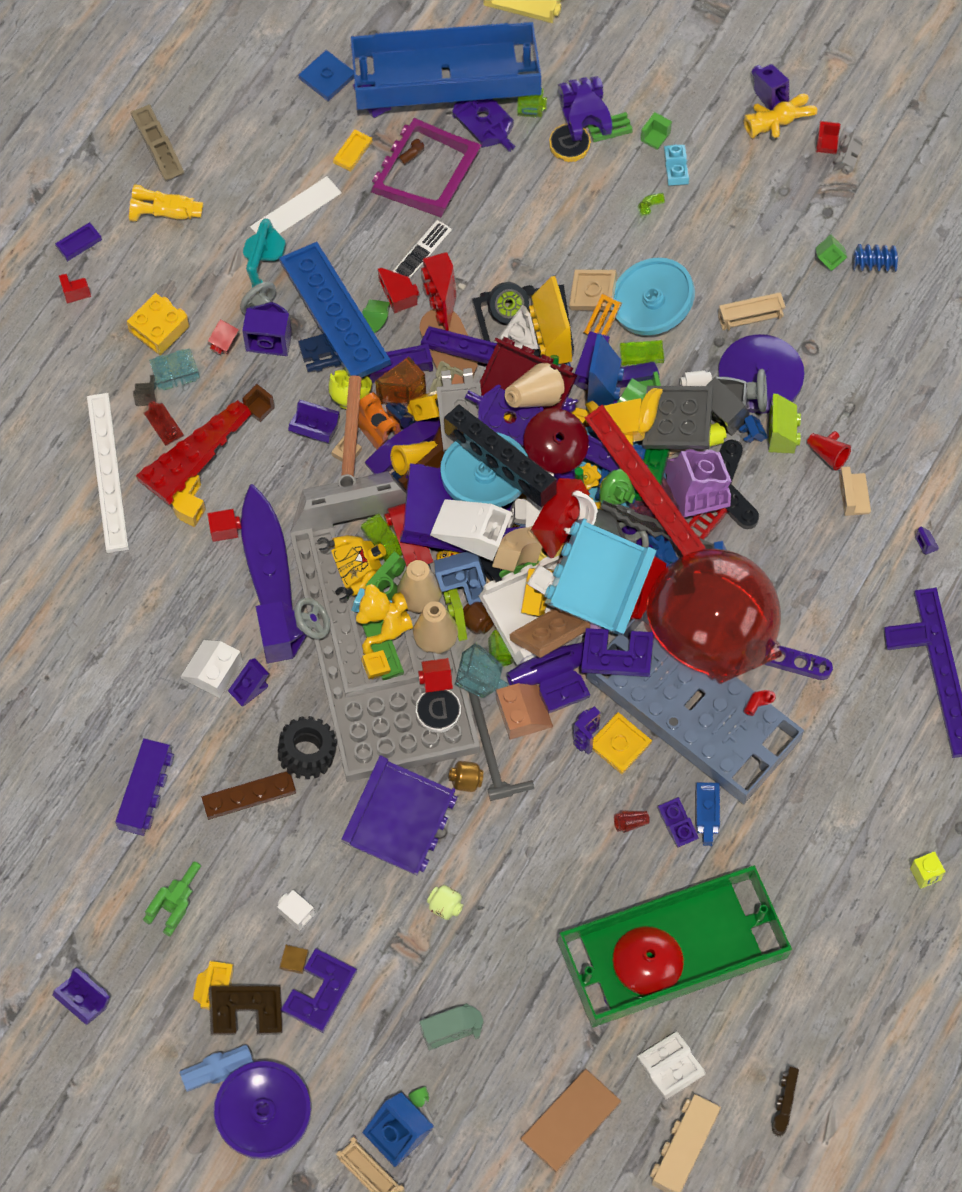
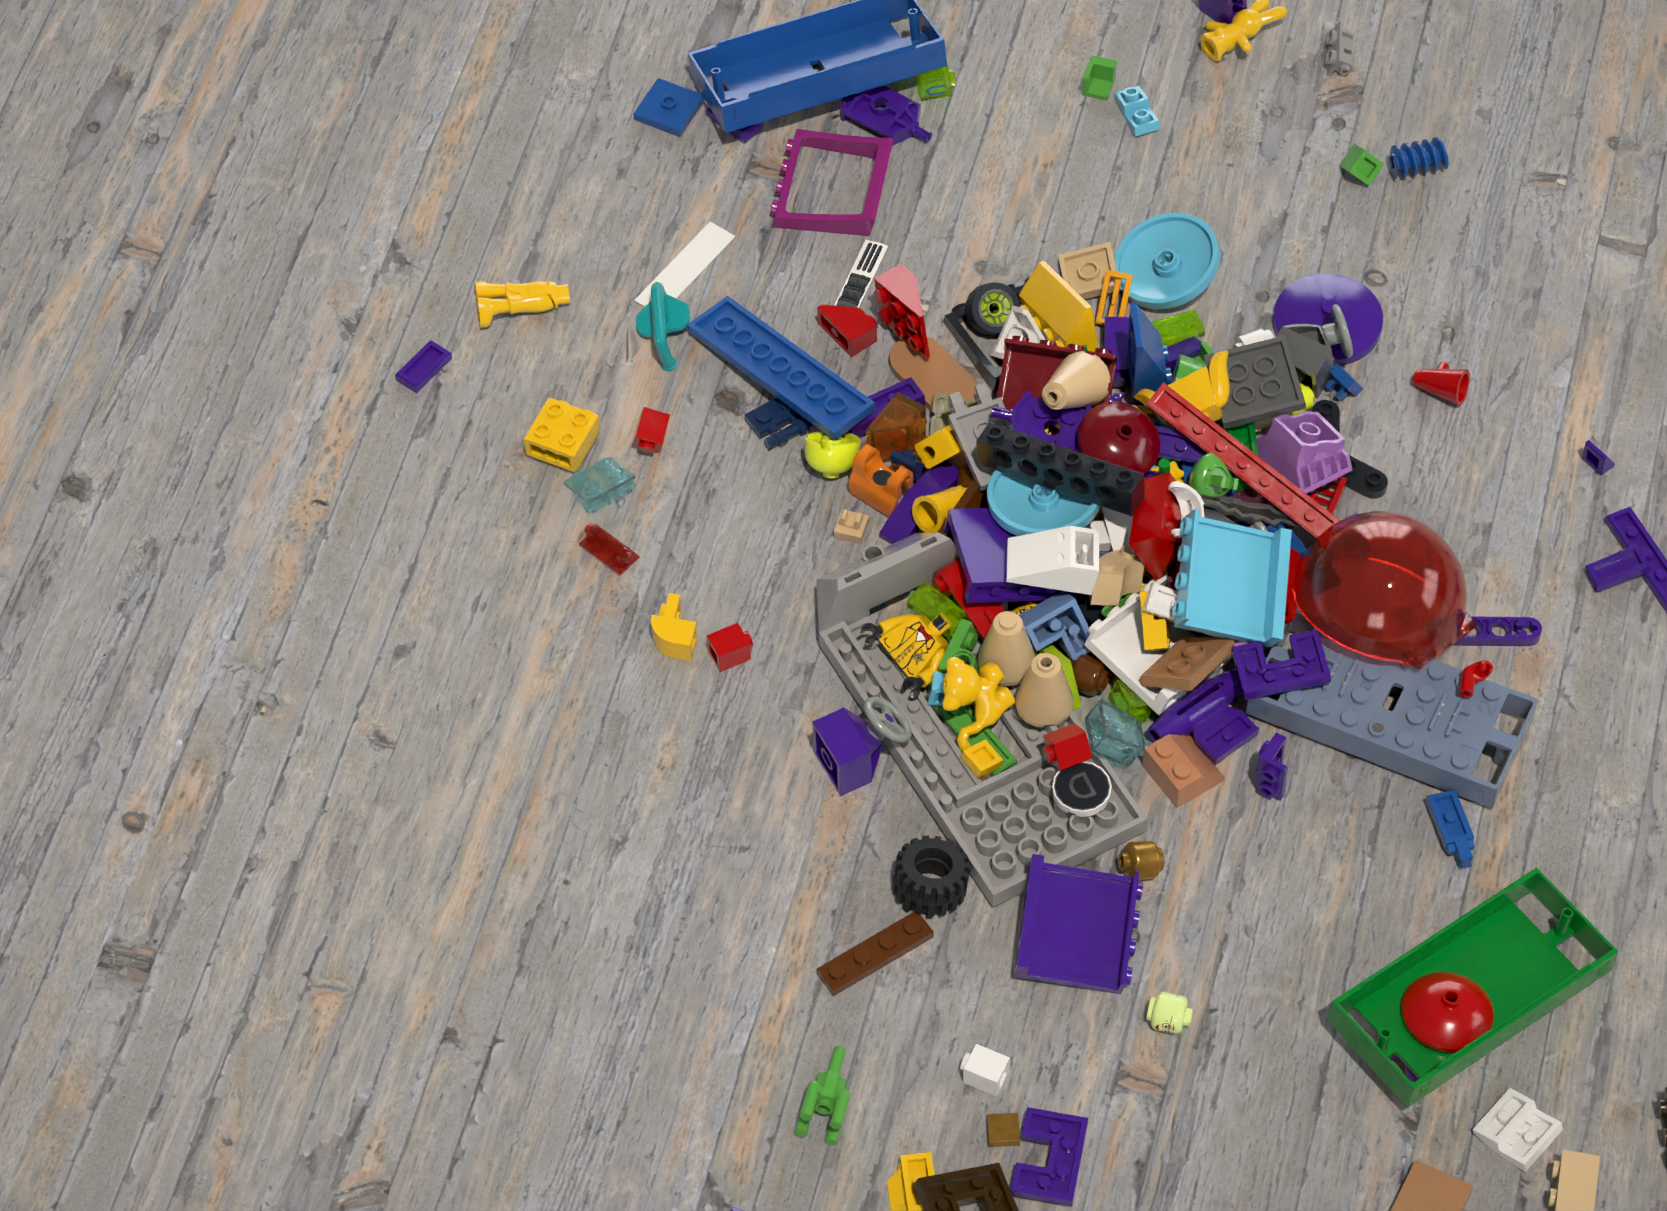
camera: 15 degrees left, 10 degrees down
red panel [59,273,91,304] -> none
white tile [87,393,129,553] -> none
dark purple brick [115,738,174,836] -> none
dark tan slope [131,104,184,181] -> none
clear smoke panel [133,375,157,406] -> none
red wing [135,400,251,505] -> none
white slope [181,640,243,698] -> none
dark purple slope [228,658,269,707] -> none
dark purple piece [240,282,292,357] -> none
dark purple piece [241,484,293,609] -> none
reddish brown panel [242,384,275,422] -> none
dark purple bracket [288,400,340,443] -> none
yellow tile [333,129,372,172] -> none
nougat axle [341,375,361,477] -> none
bright green tile [362,299,390,333] -> none
reddish brown arm [399,139,425,165] -> none
sand green piece [419,1004,484,1051] -> none
dark purple tile [421,326,497,364] -> none
dark grey bar [468,689,534,801] -> none
black tile [549,124,591,162] -> none
dark purple piece [558,76,613,141] -> none
bright green tile [587,112,633,143] -> none
yellow tile [592,712,652,774] -> none
clear red cone [614,810,650,833] -> none
clear neon green arm [638,193,665,215] -> none
dark purple slope [657,797,699,848] -> none
tan container [718,292,785,330] -> none
lime slope [769,394,801,454] -> none
red panel [816,121,841,154] -> none
tan panel [839,466,871,516] -> none

